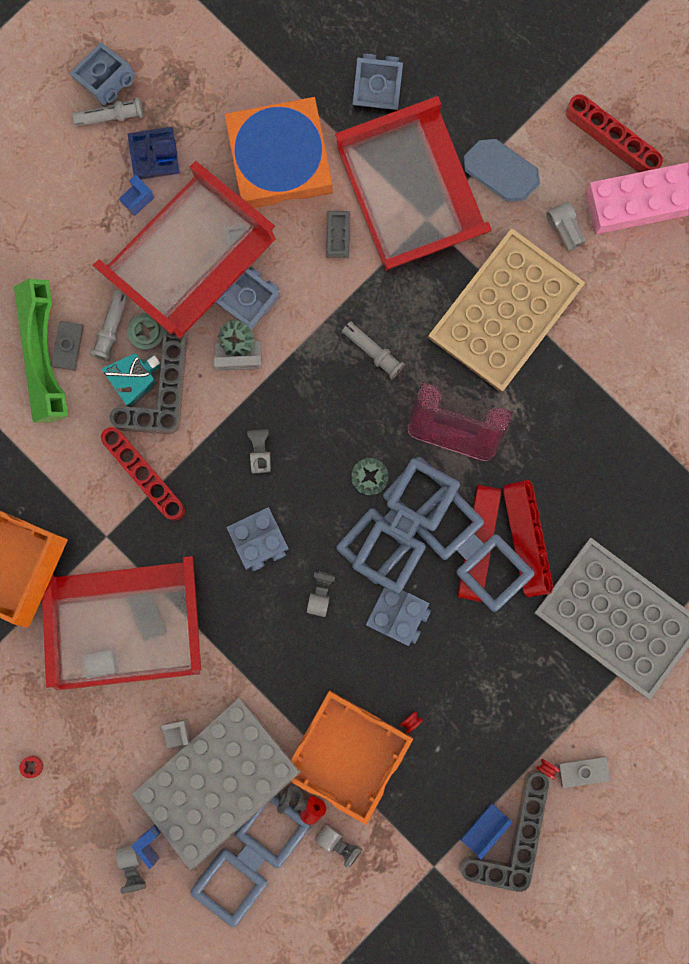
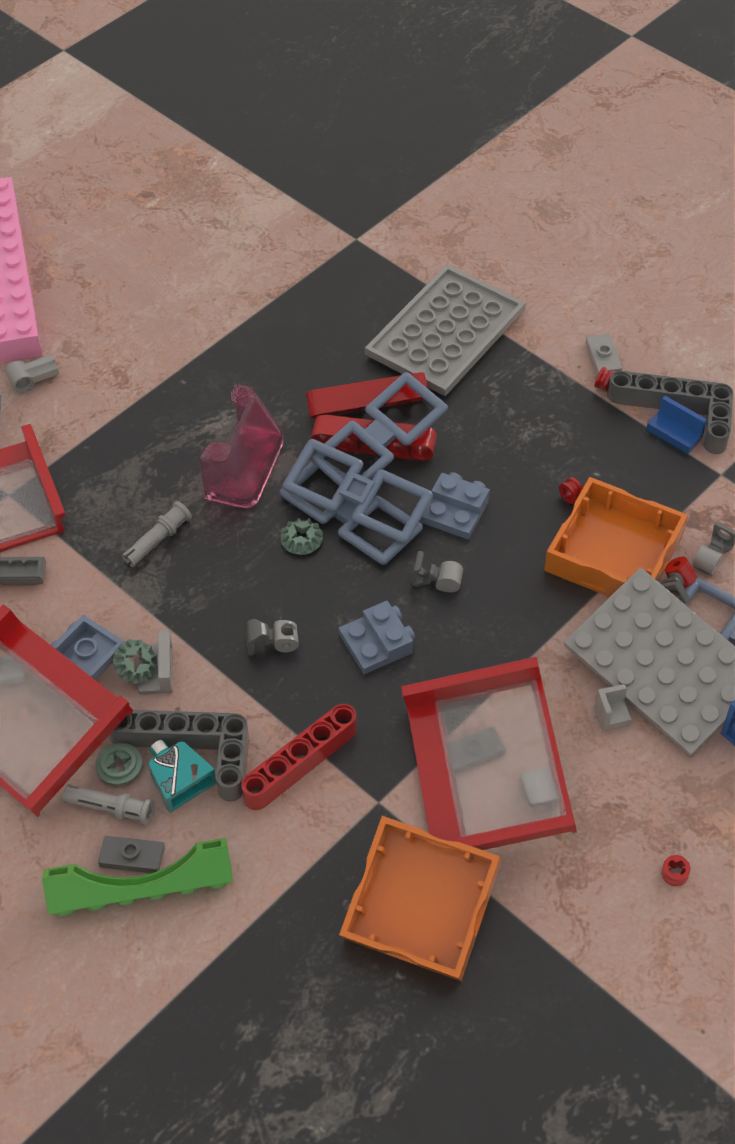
camera: 90 degrees left, 30 degrees down
tan plate [428,228,586,393] -> none

